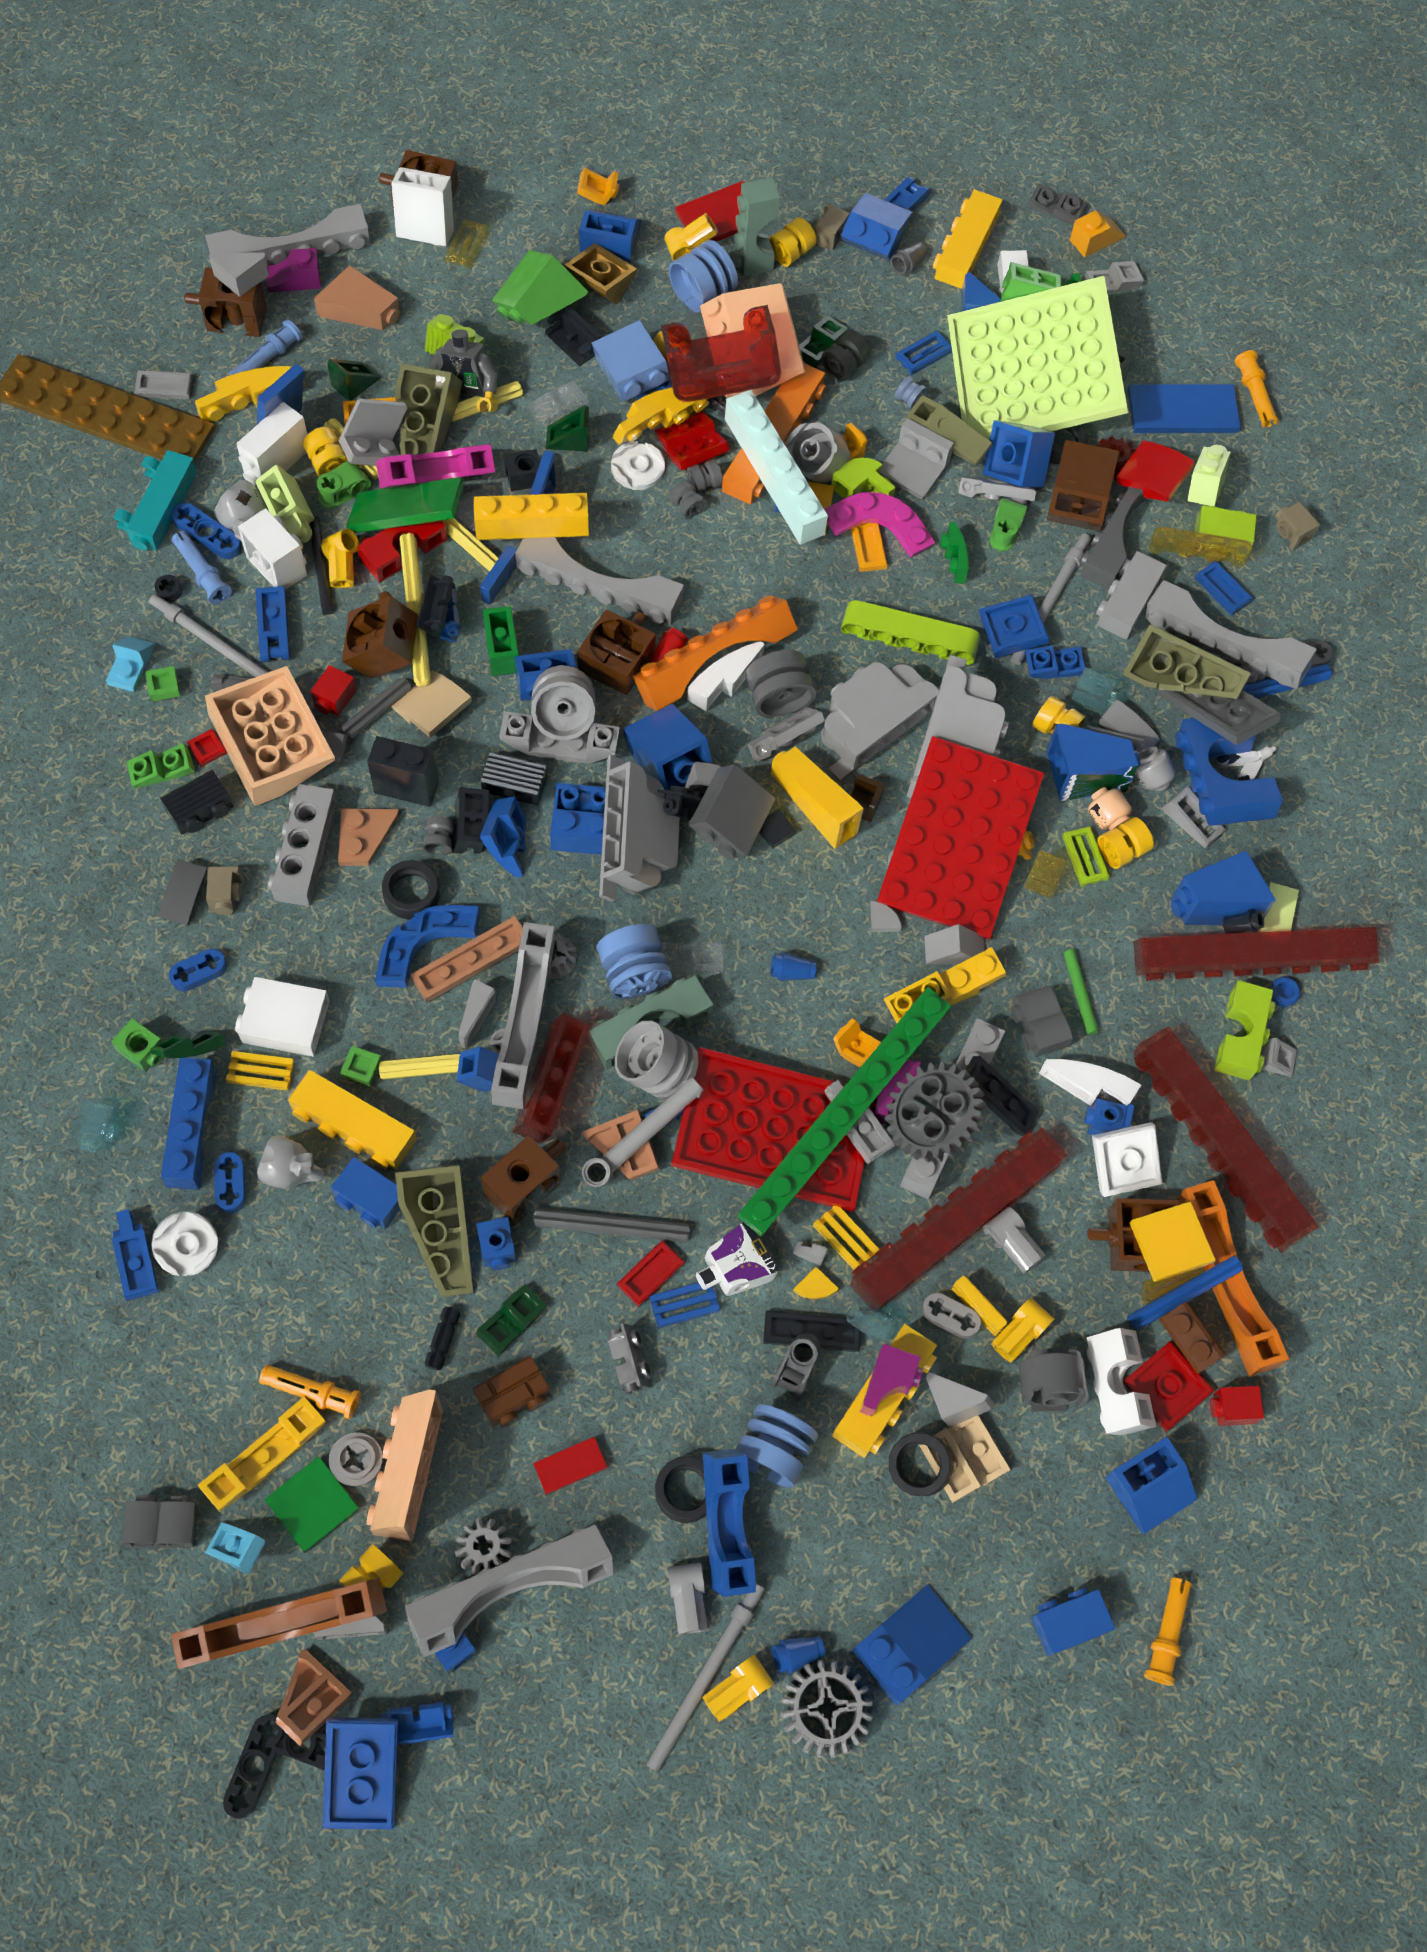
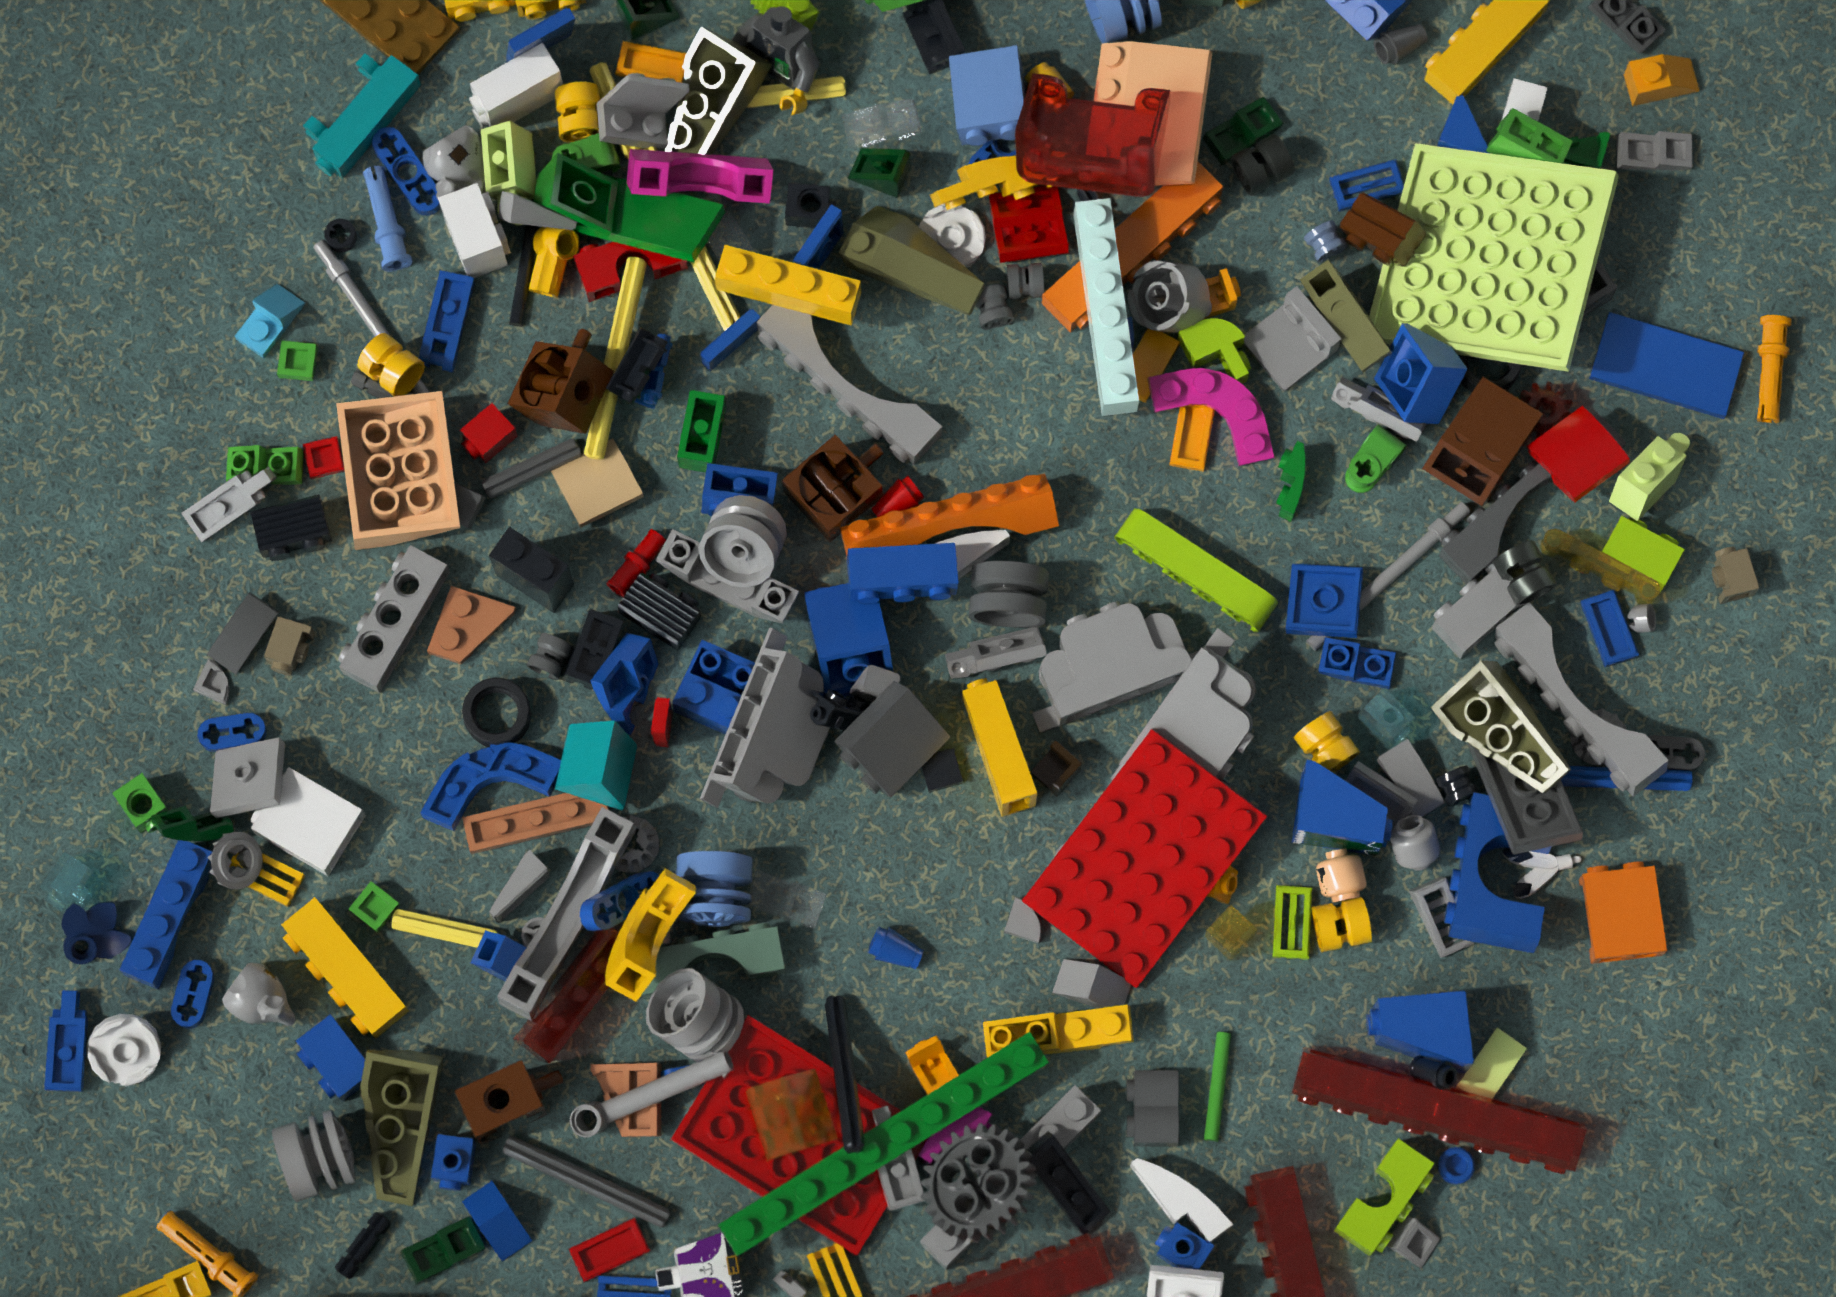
camera: 25 degrees right, 10 degrees up
none -> dark blue plate [61,901,131,964]
none -> light grey hinge [181,467,277,542]
none -> light grey tile [193,658,230,705]
none -> light grey gear [208,831,263,889]
none -> light grey plate [210,737,285,818]
none -> light grey wheel [272,1109,356,1202]
none -> yellow wheel [357,333,425,397]
none -> blue slope [462,1181,532,1261]
none -> light grey slope [498,191,576,230]
none -> green slope [534,153,618,236]
none -> teal slope [555,720,637,810]
none -> blue beam [580,871,659,931]
none -> yellow arch [605,868,696,1002]
none -> red pin [606,529,666,597]
none -> red tile [651,697,673,748]
none -> clear yellow slope [745,1069,838,1161]
none -> black axle [825,995,865,1154]
none -> olive wedge [838,205,985,316]
none -> blue brick [847,543,959,604]
none -> reddish brown brick [1340,192,1426,267]
none -> black wheel [1435,765,1480,807]
none -> pearl dark grey wheel [1493,540,1557,606]
none -> orange panel [1579,862,1667,964]
none -> light grey hinge [1628,603,1656,633]

